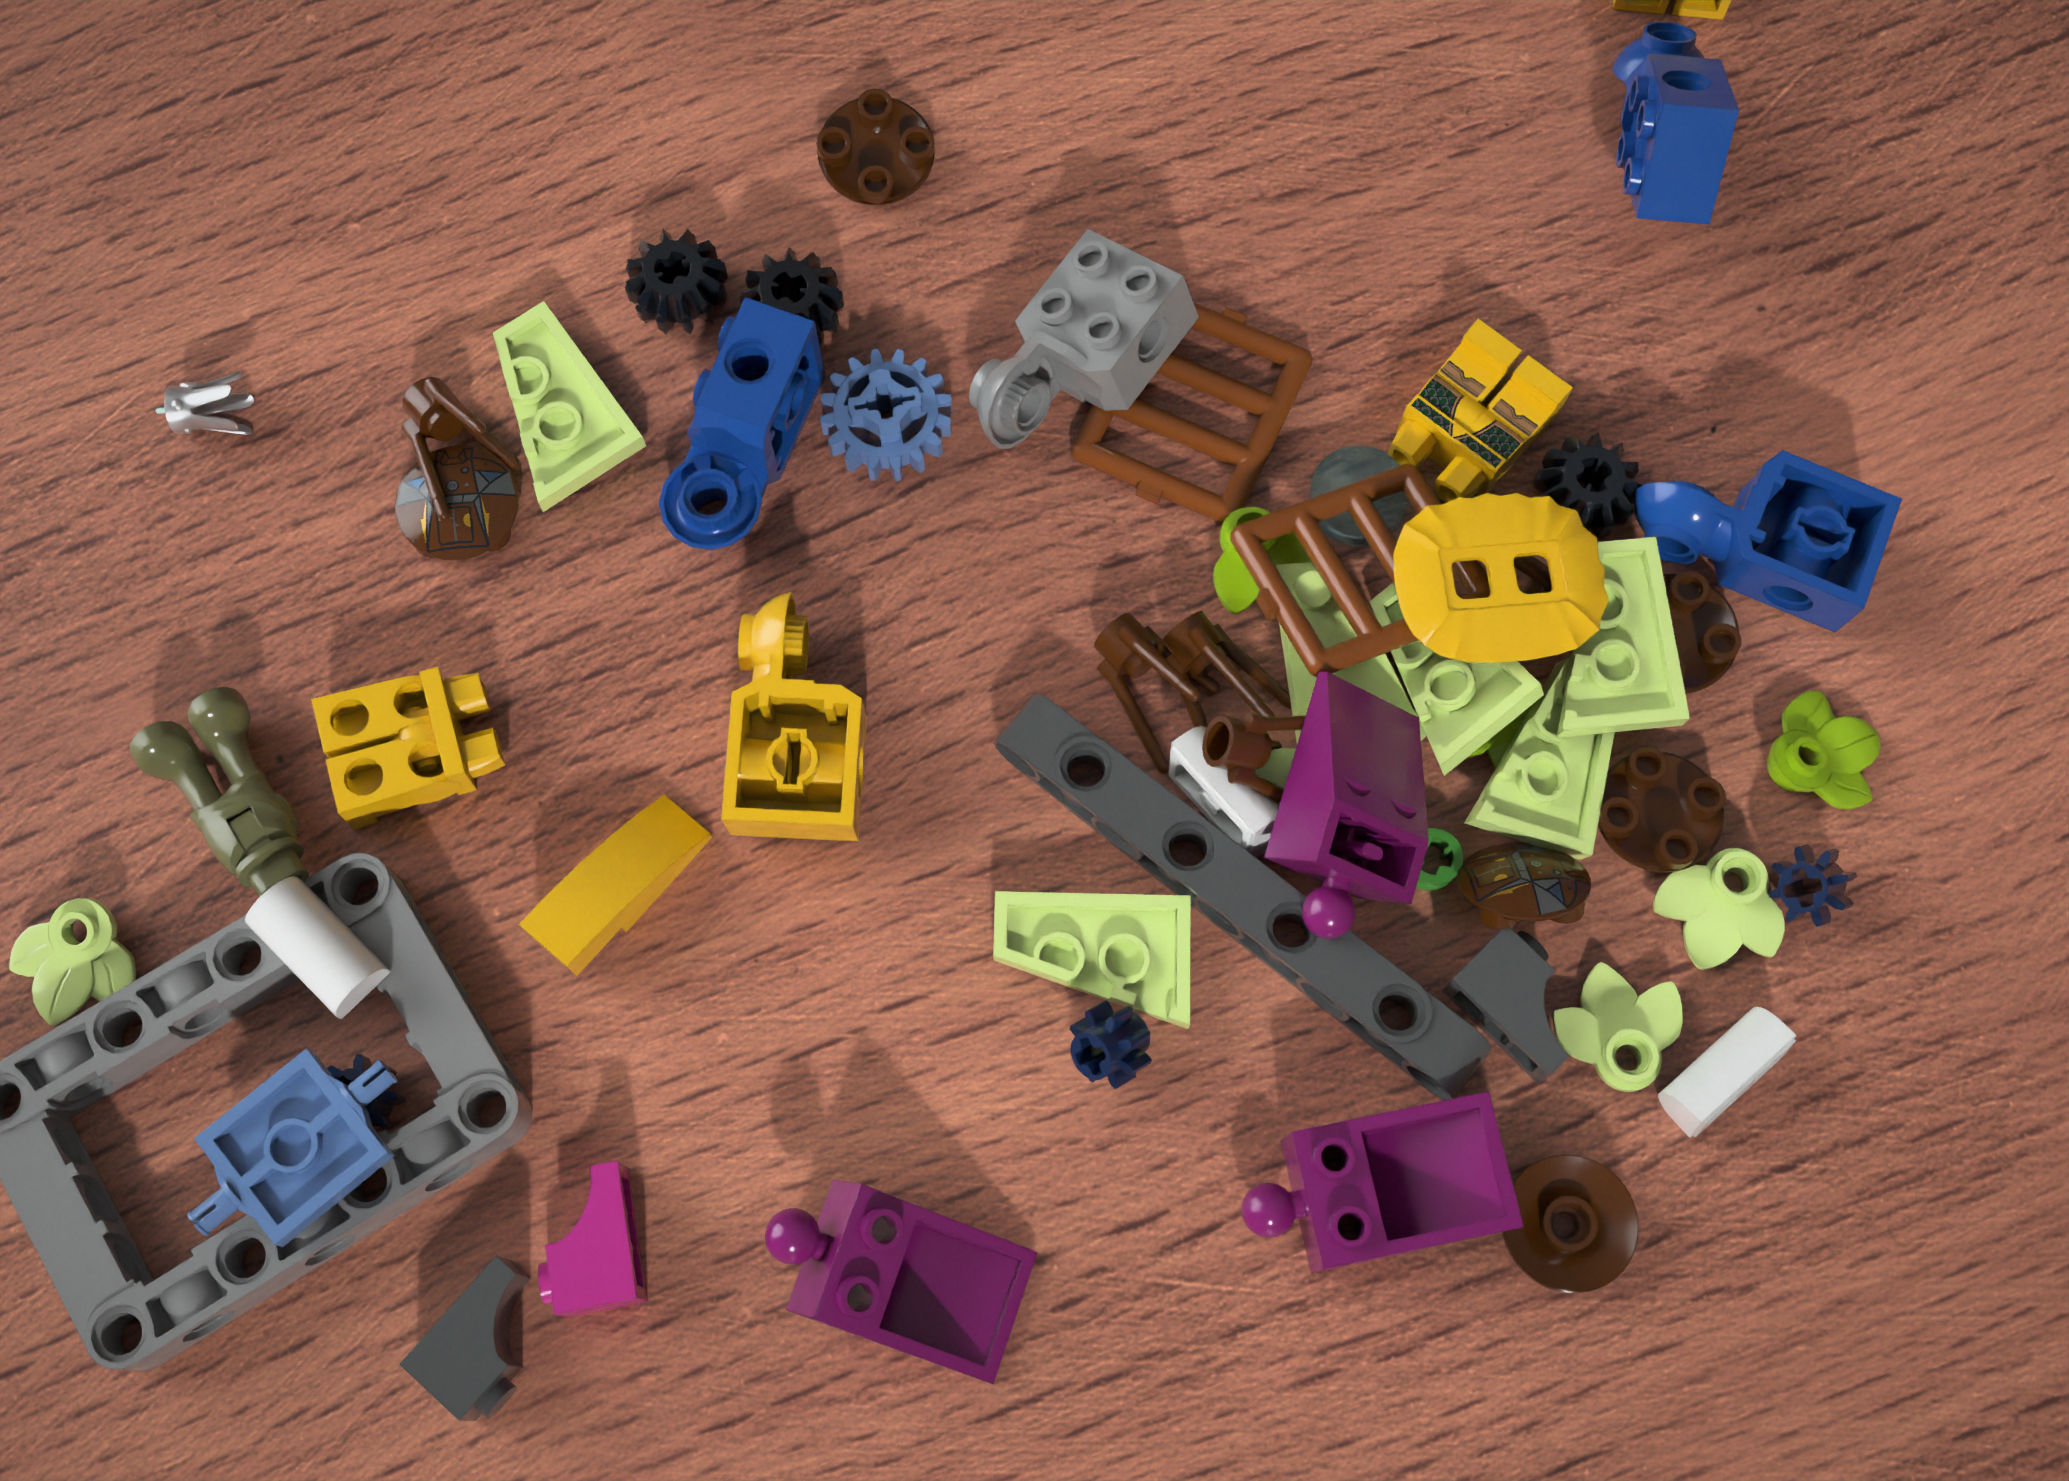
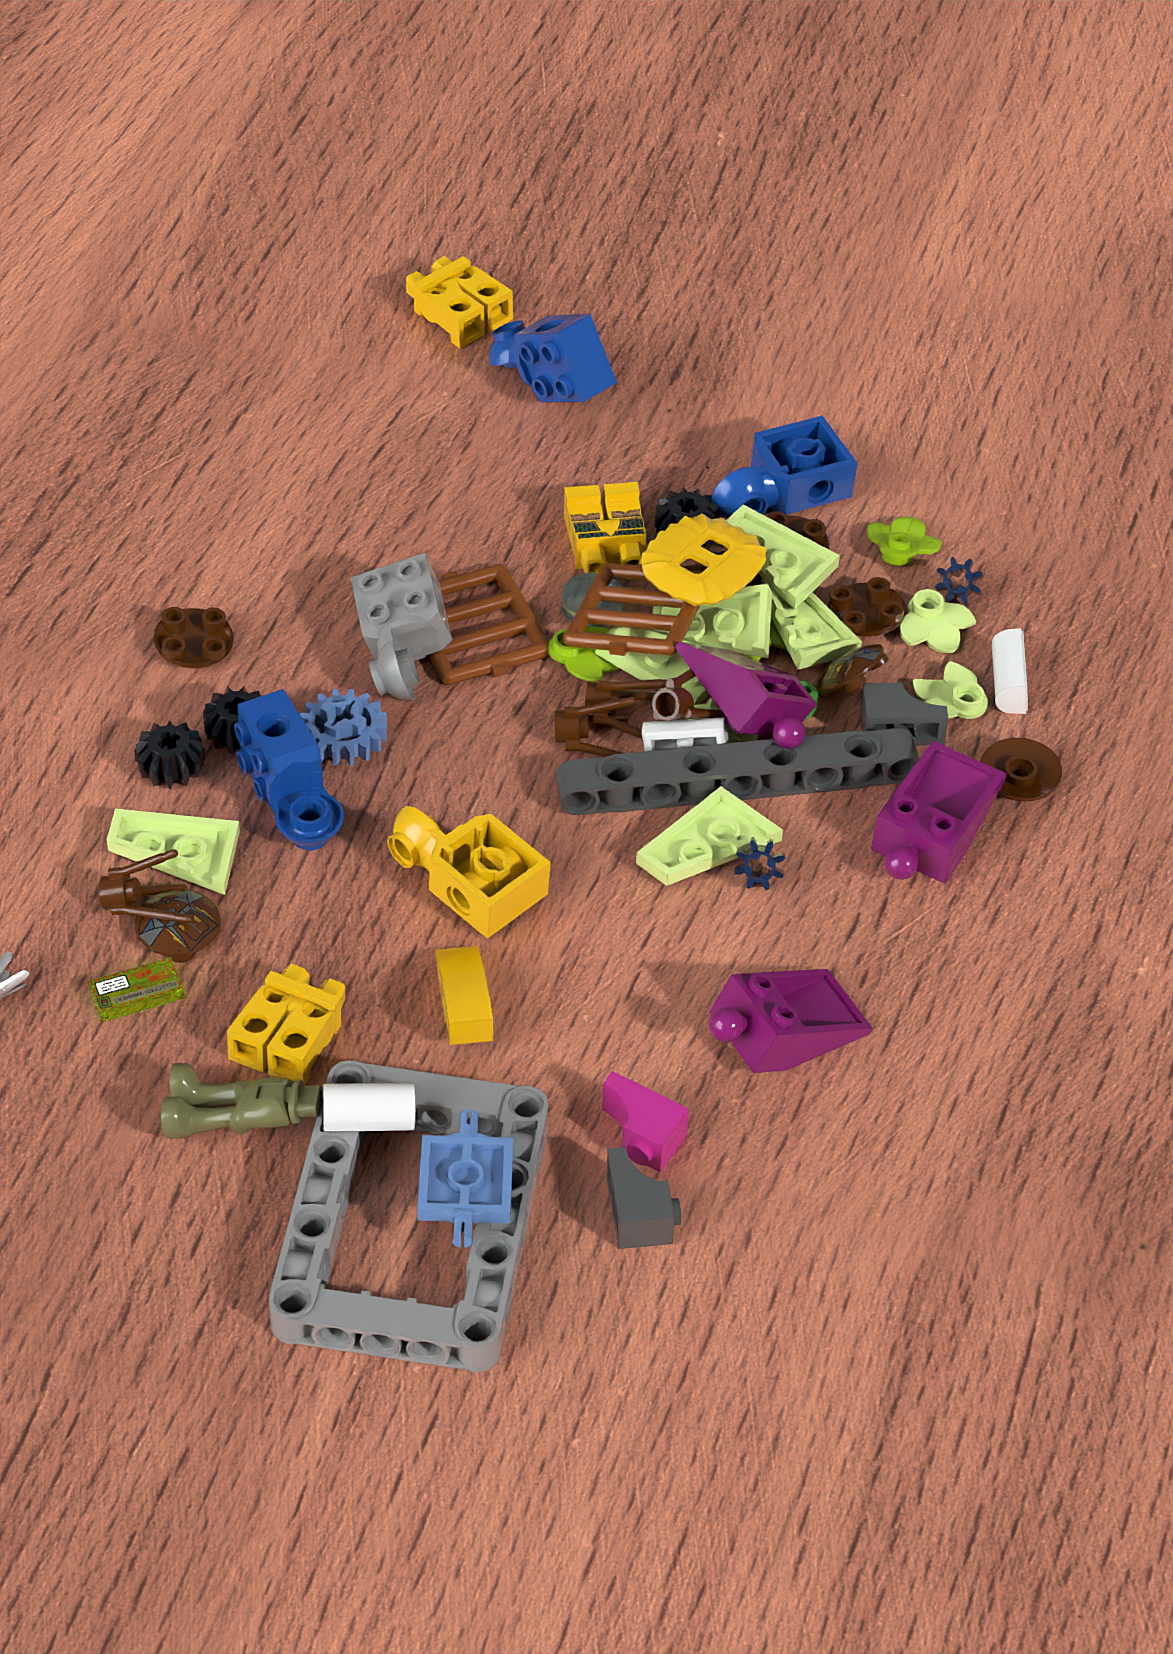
camera: 50 degrees left, 25 degrees down
yellowish green plate [9,898,136,1026] -> none
none -> clear neon green tile [88,957,185,1022]

